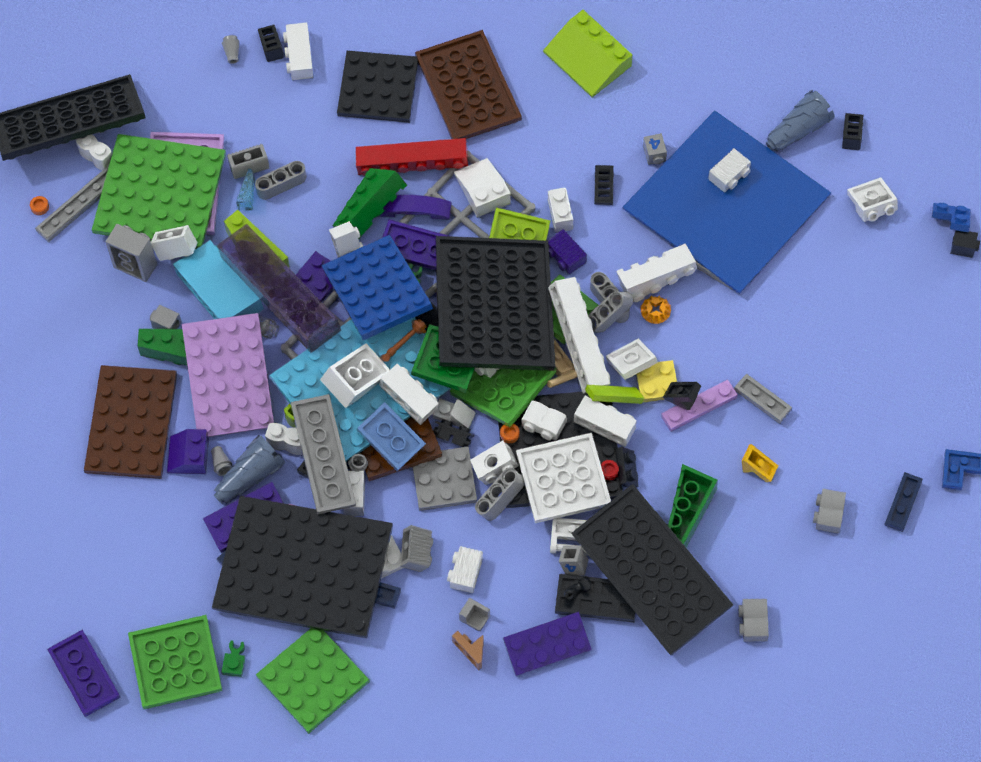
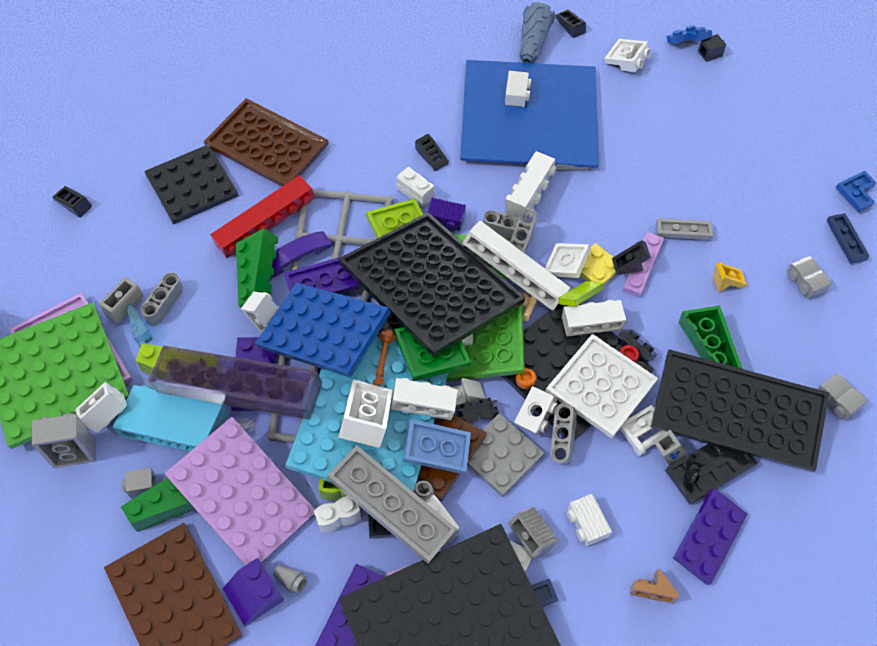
camera: 40 degrees left, 5 degrees down
sand blue cone [214,435,285,504] -> none
light grey cone [222,35,240,64] -> none
white brick [283,23,313,80] -> none
white slope [454,158,511,218] -> none
light grey panel [459,598,490,631] -> none
white brick [521,401,567,441] -> none
lime slope [543,10,633,97] -> none
light orange gear [641,295,671,324] -> none
light grey brick [643,133,667,165] -> none

